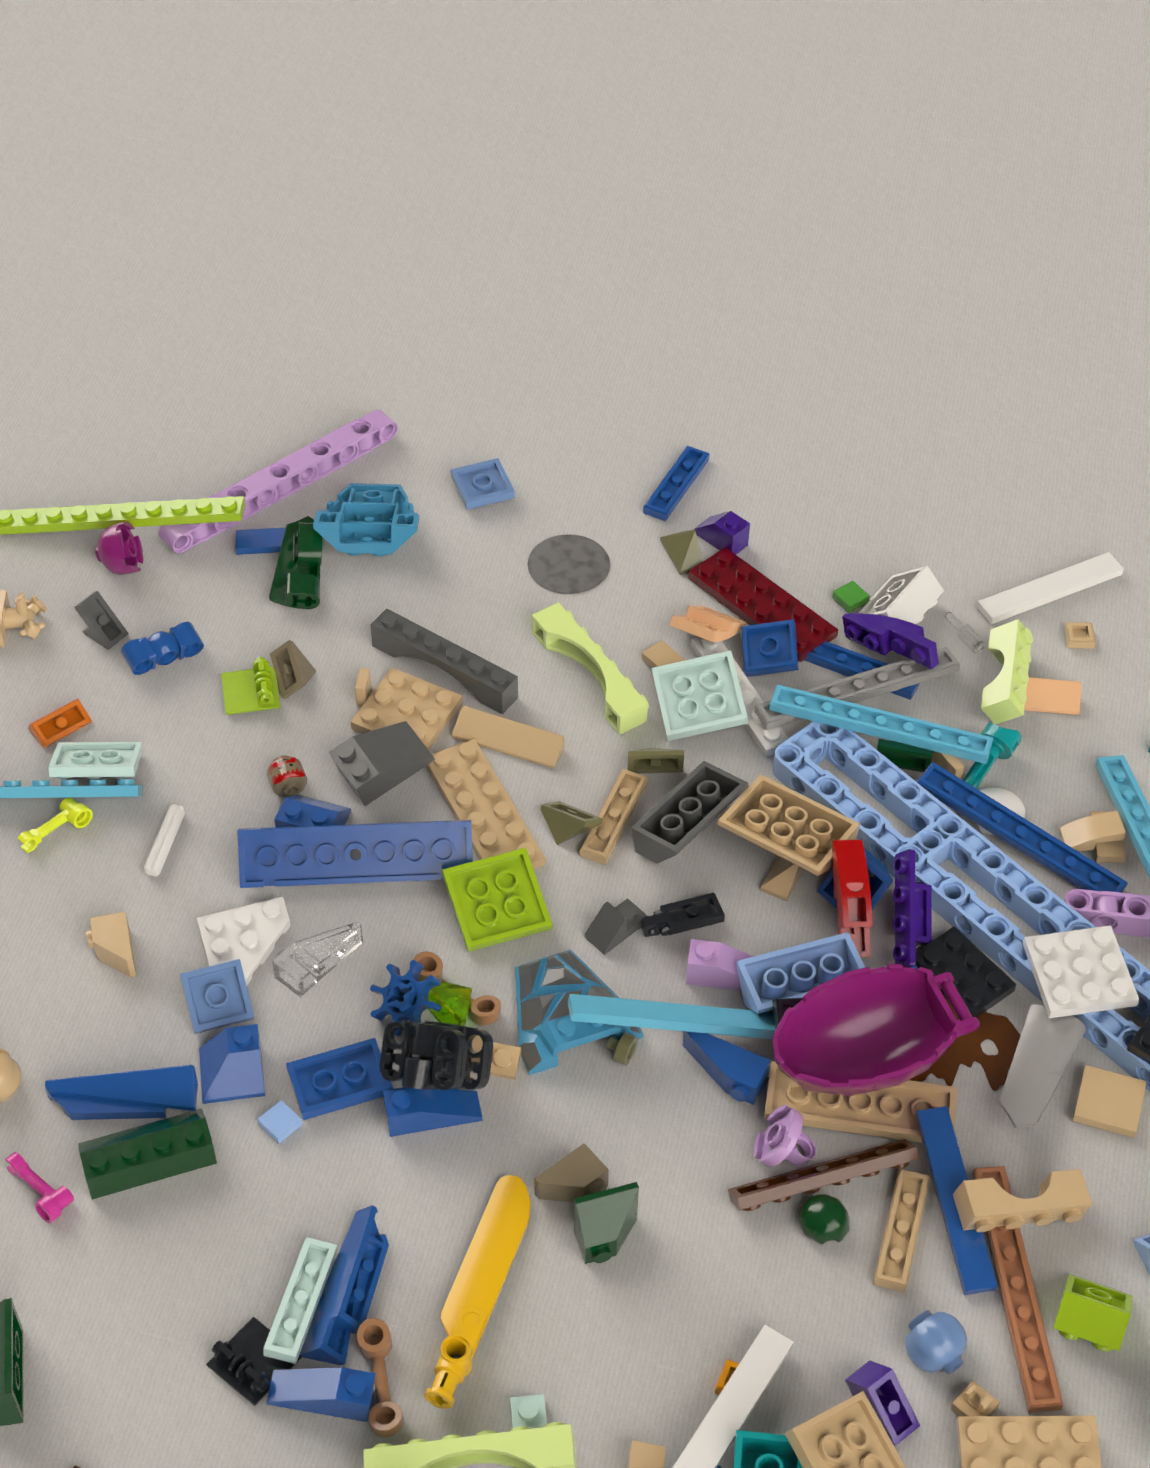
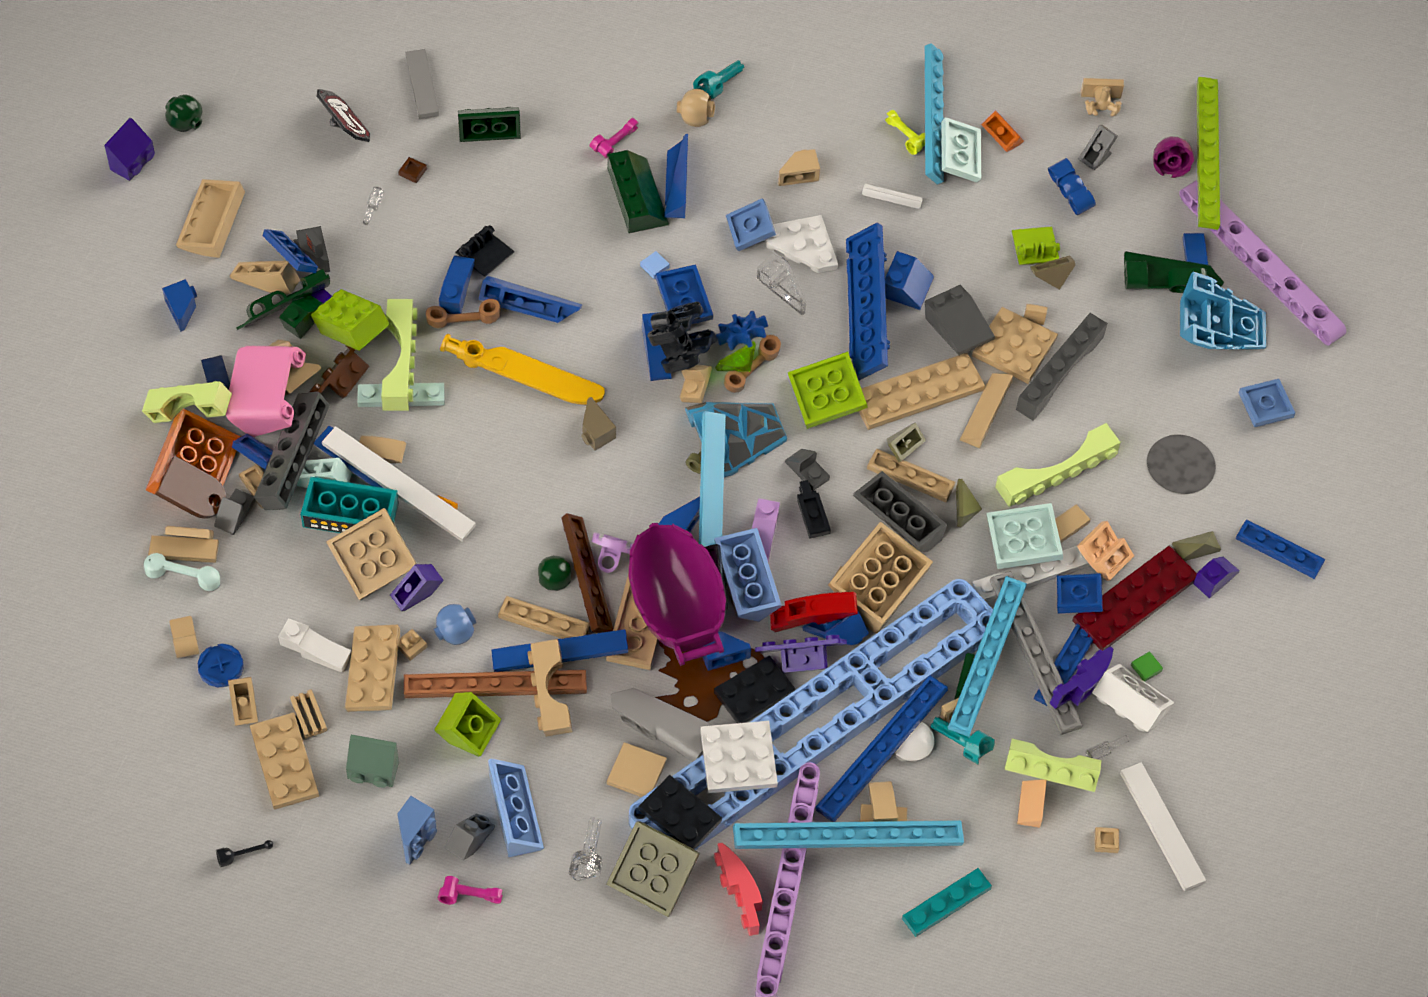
camera: 90 degrees right, 10 degrees up
blue slope [199,1024,265,1104] -> none
light aqua plate [263,1237,337,1364] -> none
dark tan head [267,755,307,797] -> none
slope [574,1182,639,1264] -> none

